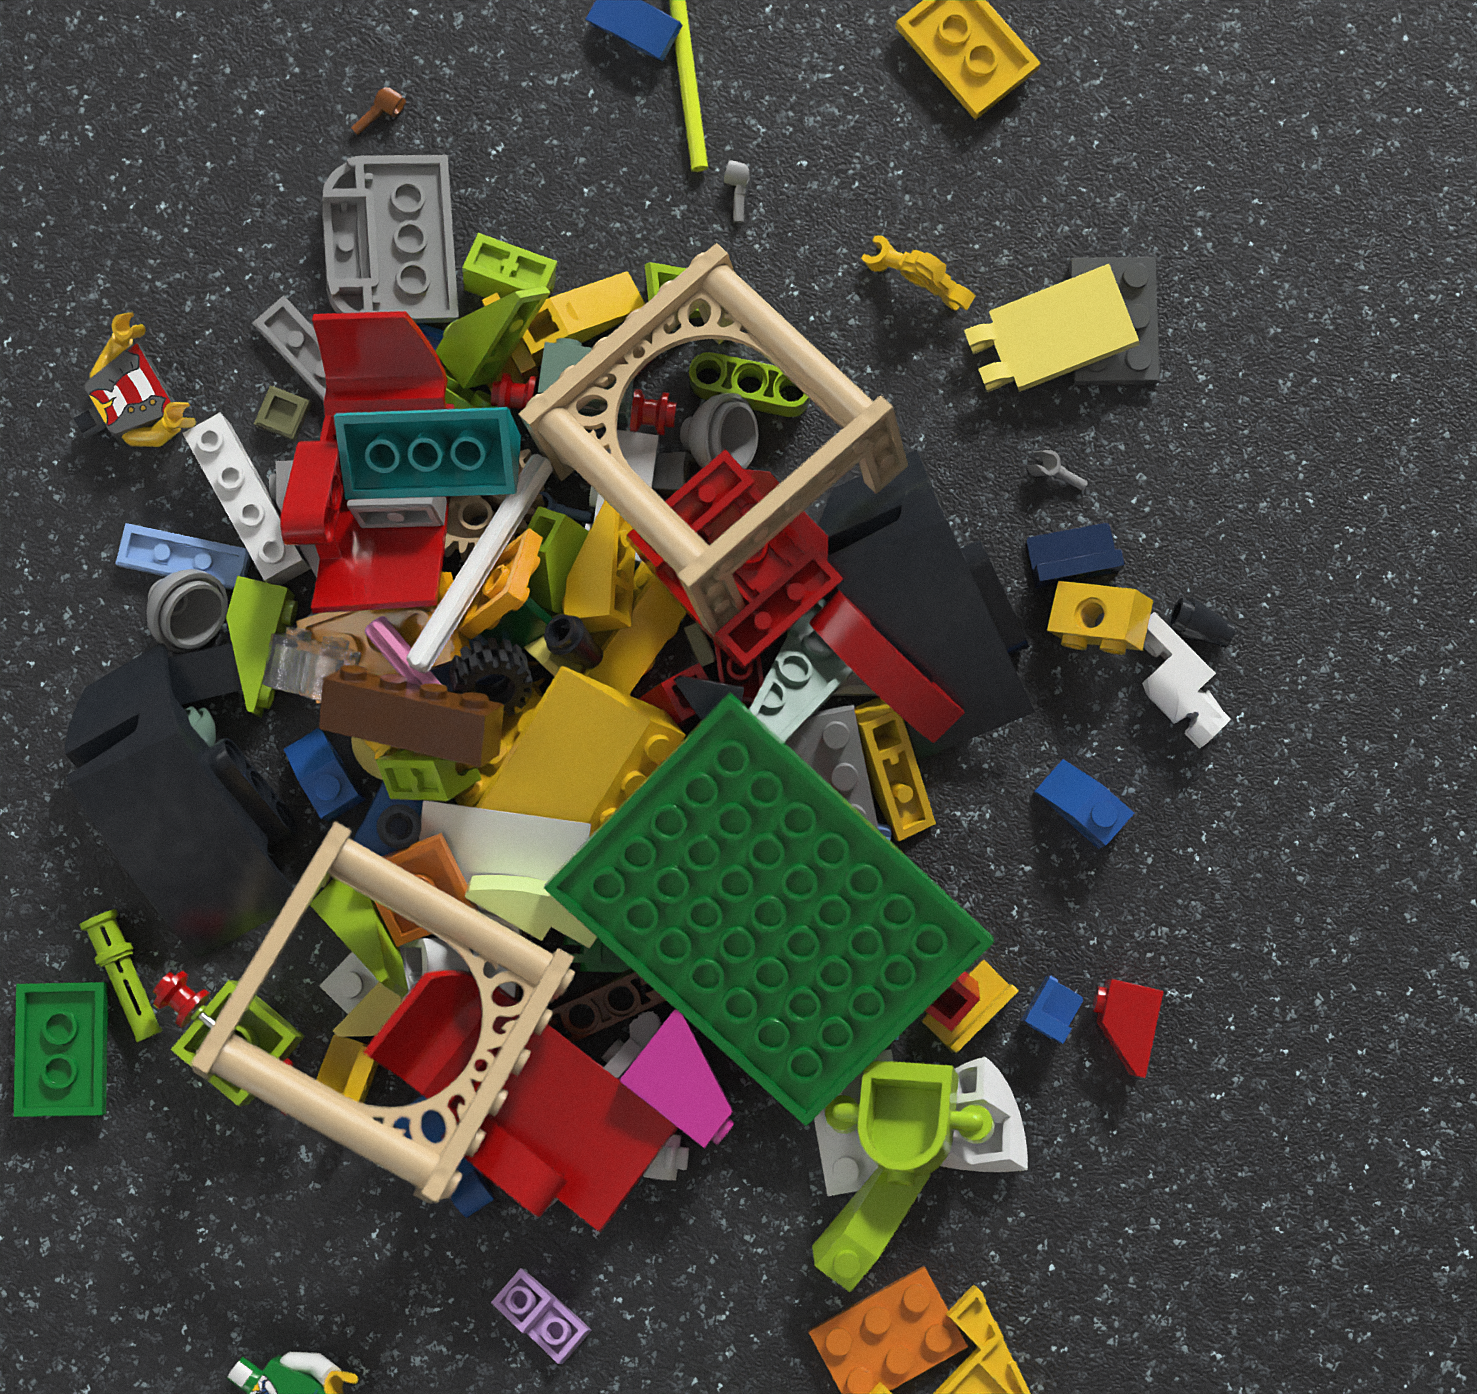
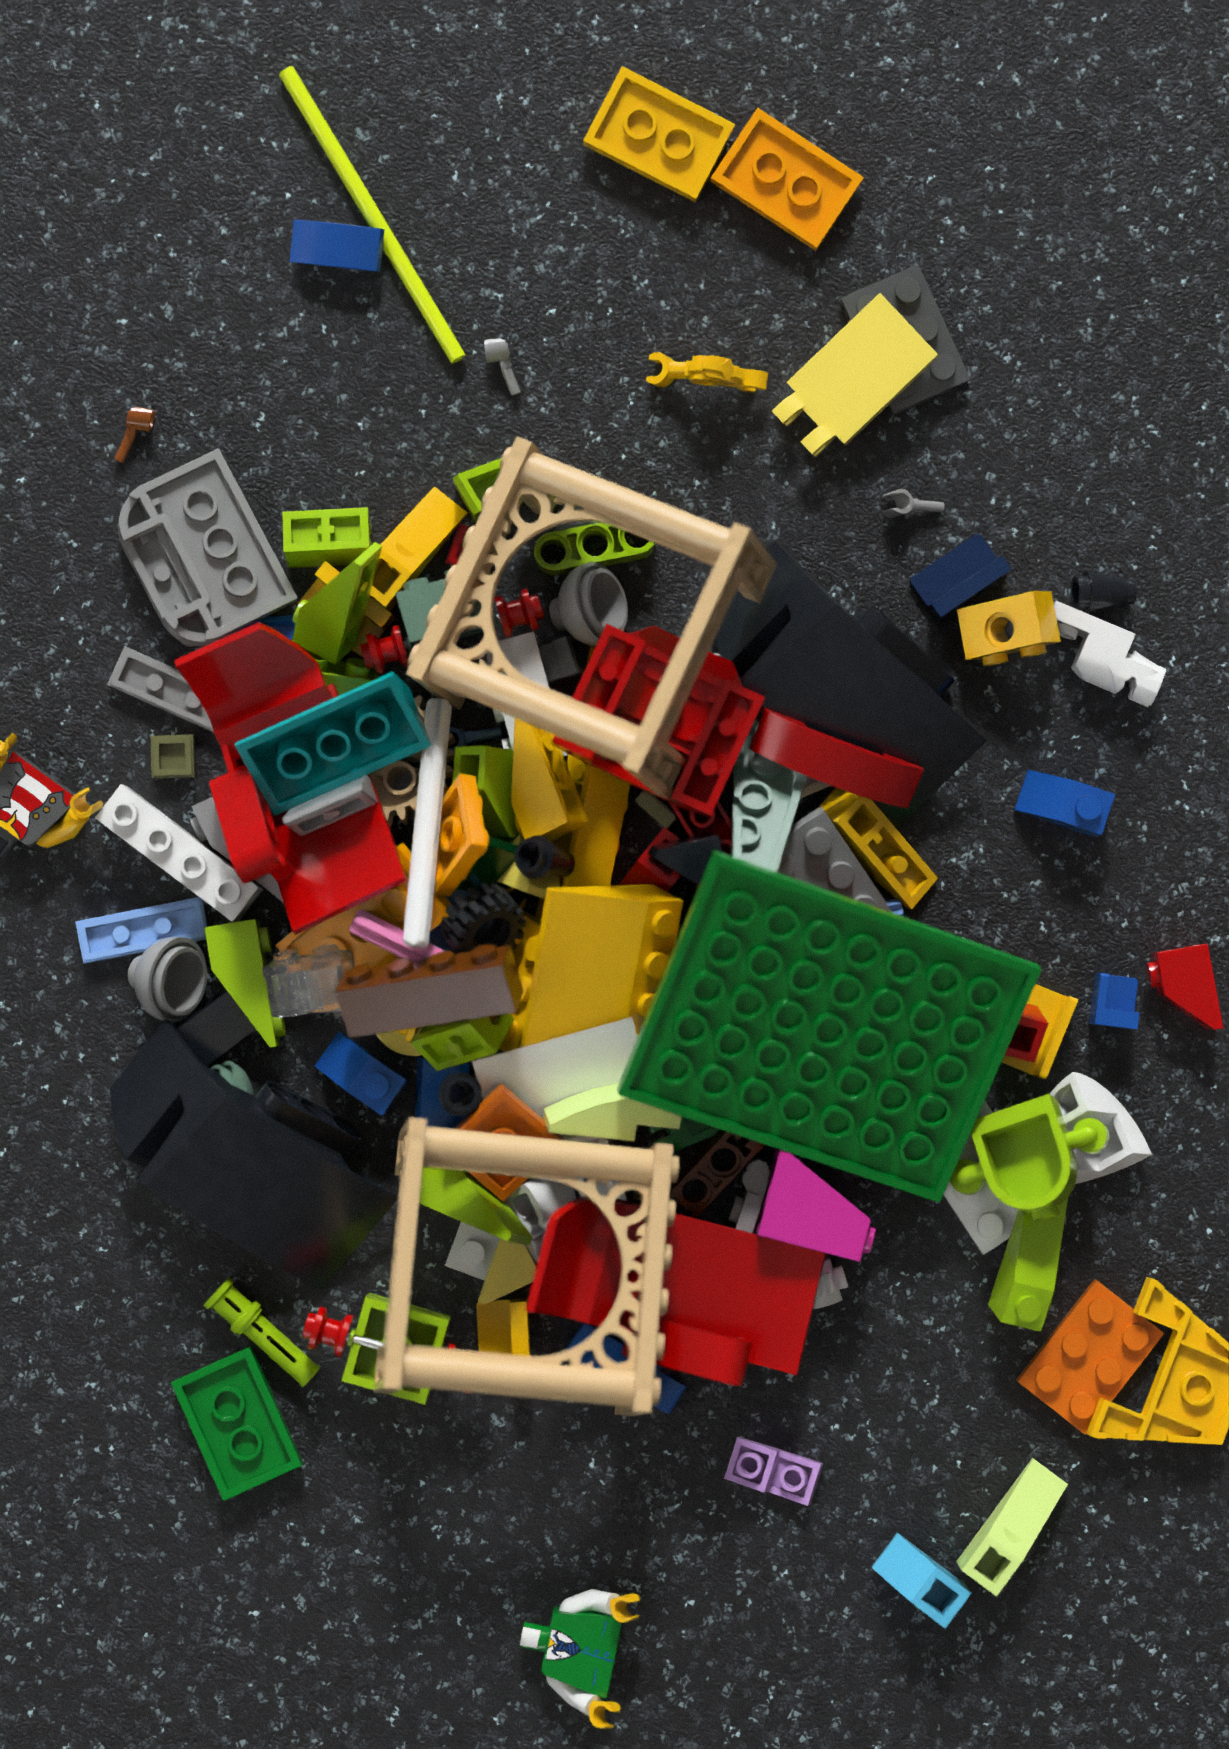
camera: 25 degrees left, 5 degrees up
none -> light orange plate [710,108,864,251]

